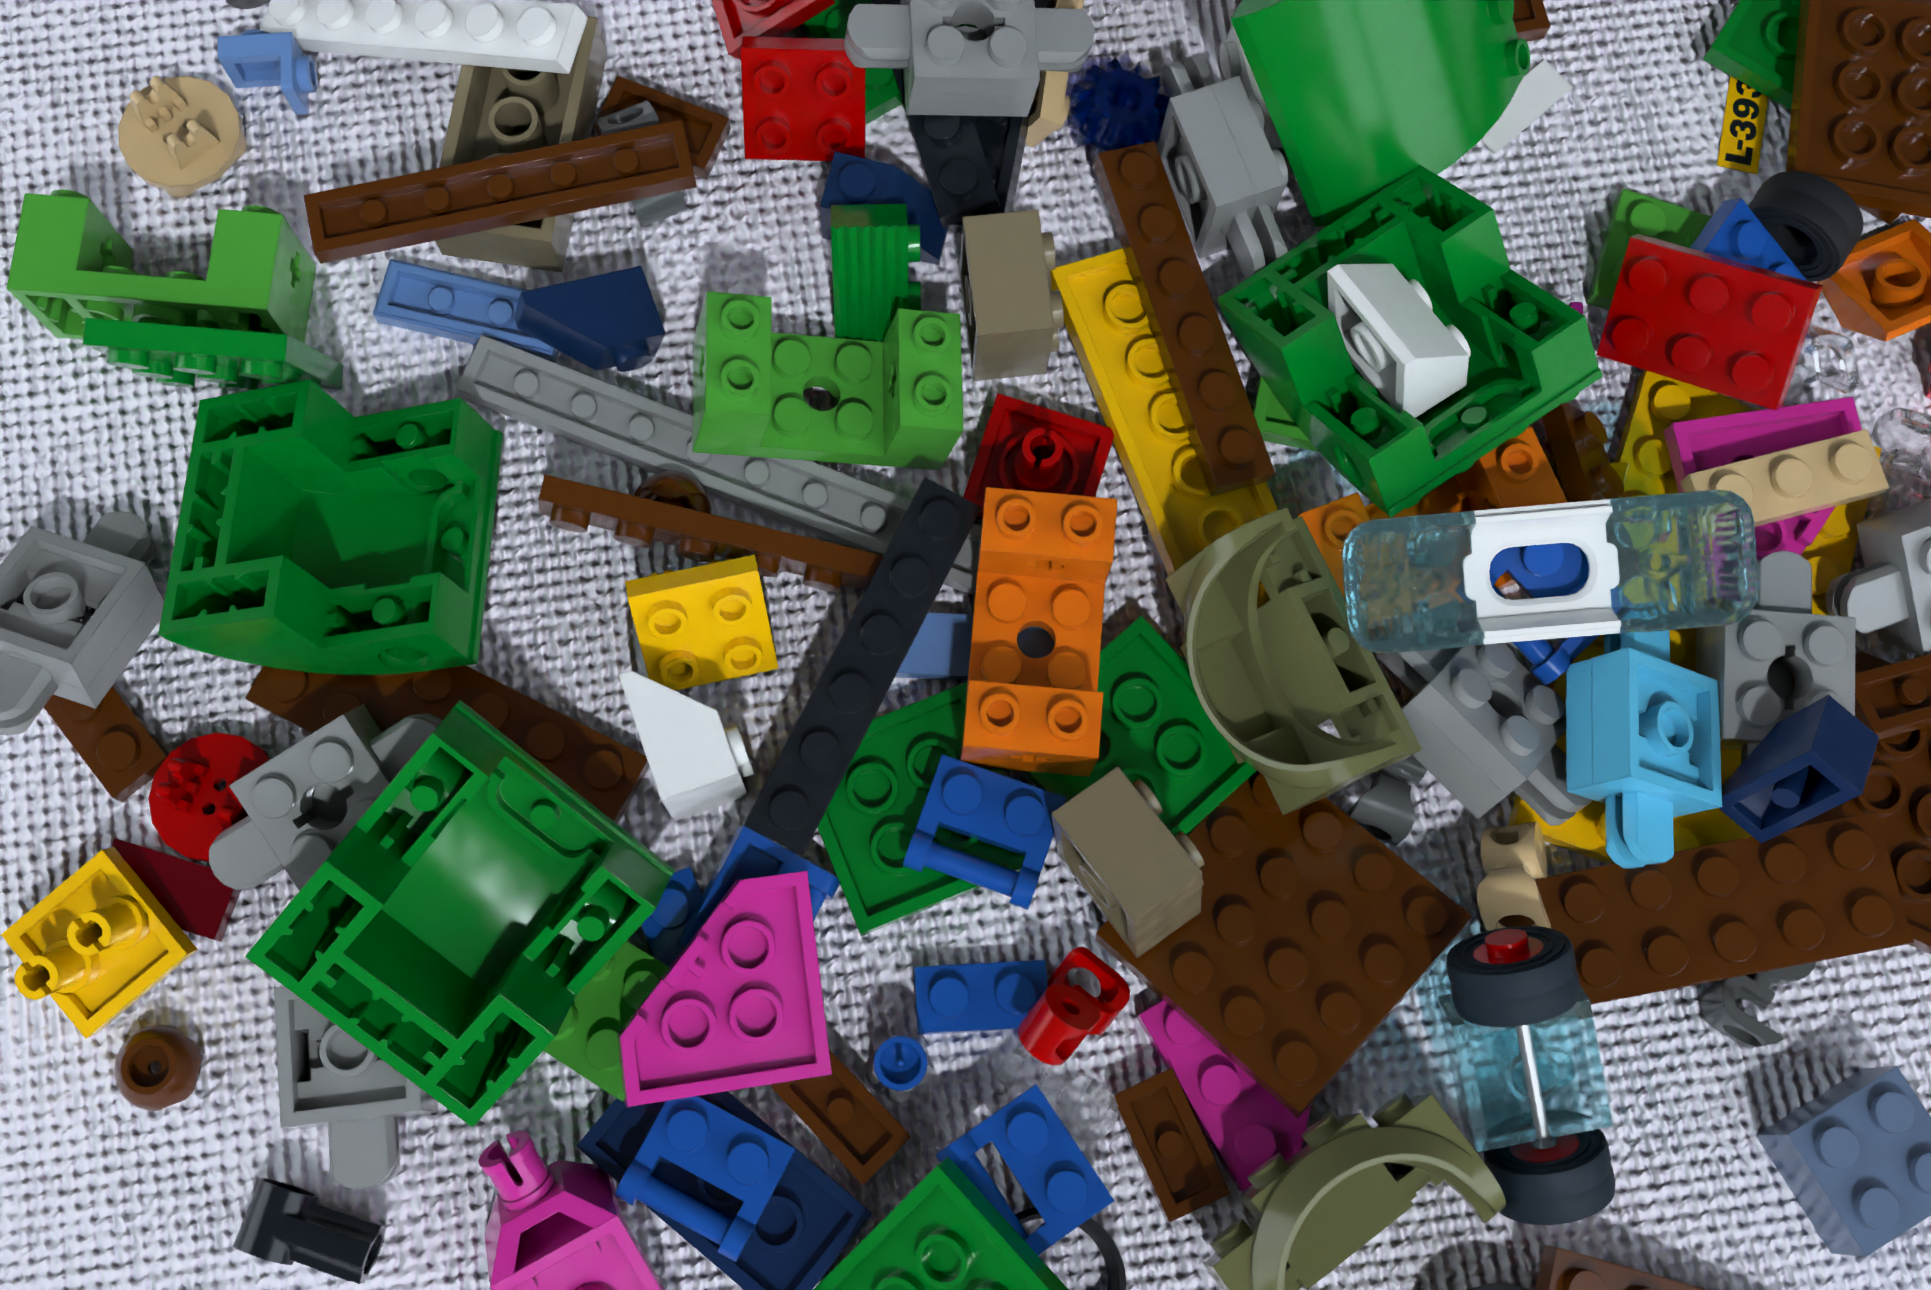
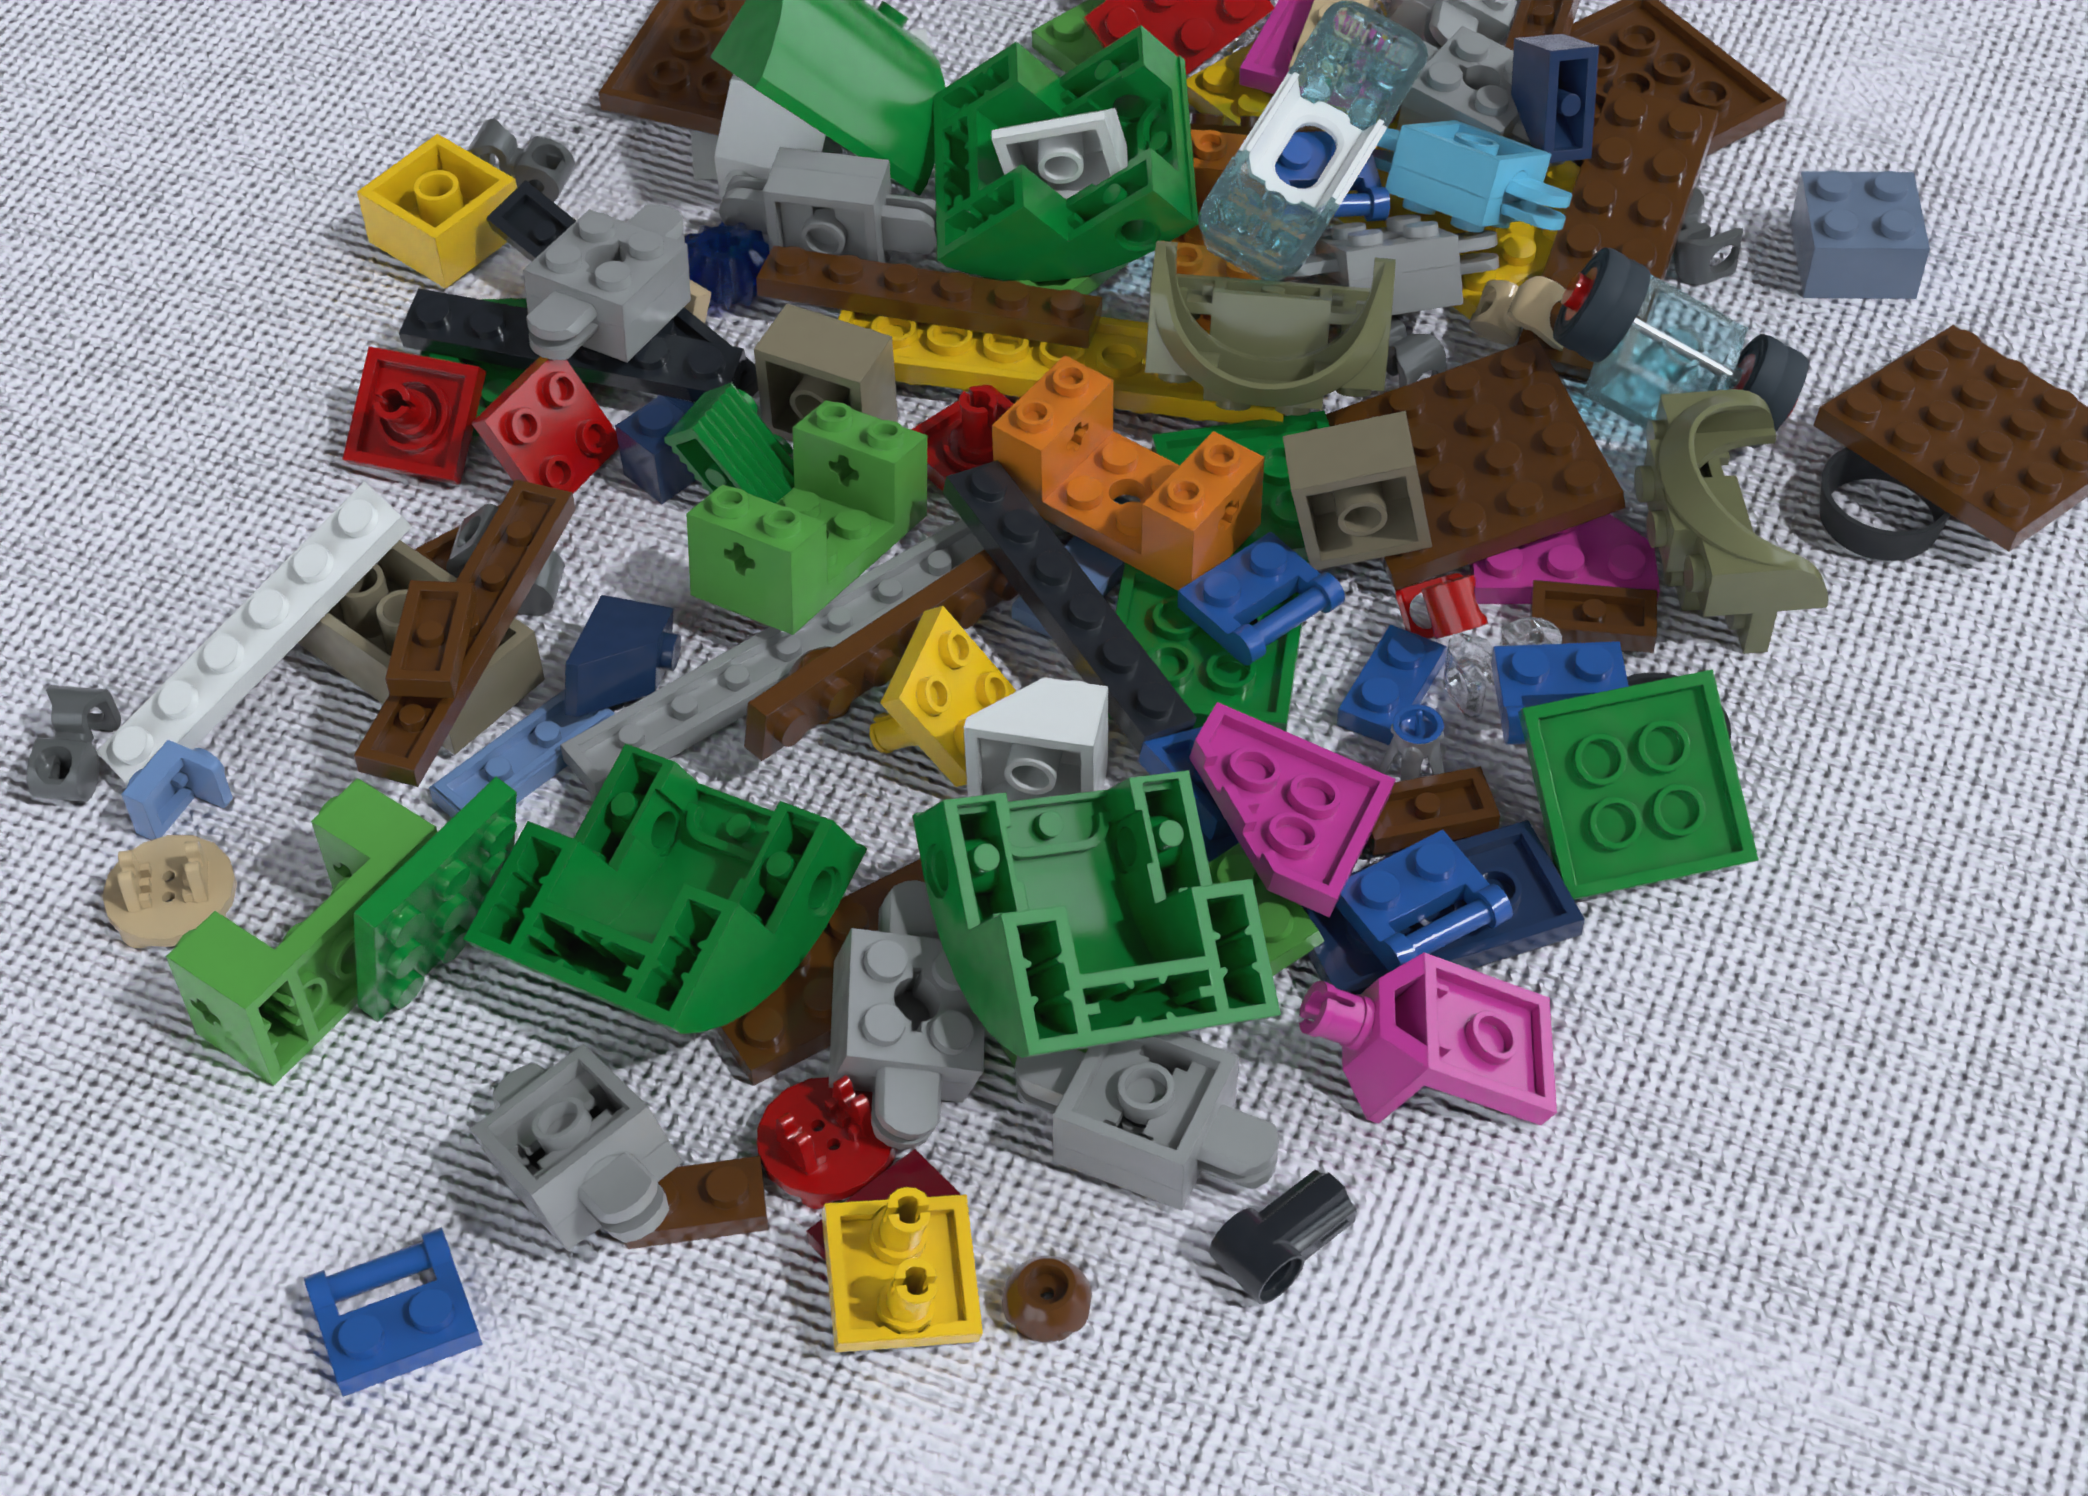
camera: 50 degrees left, 25 degrees down
none -> reddish brown plate [385,580,478,698]

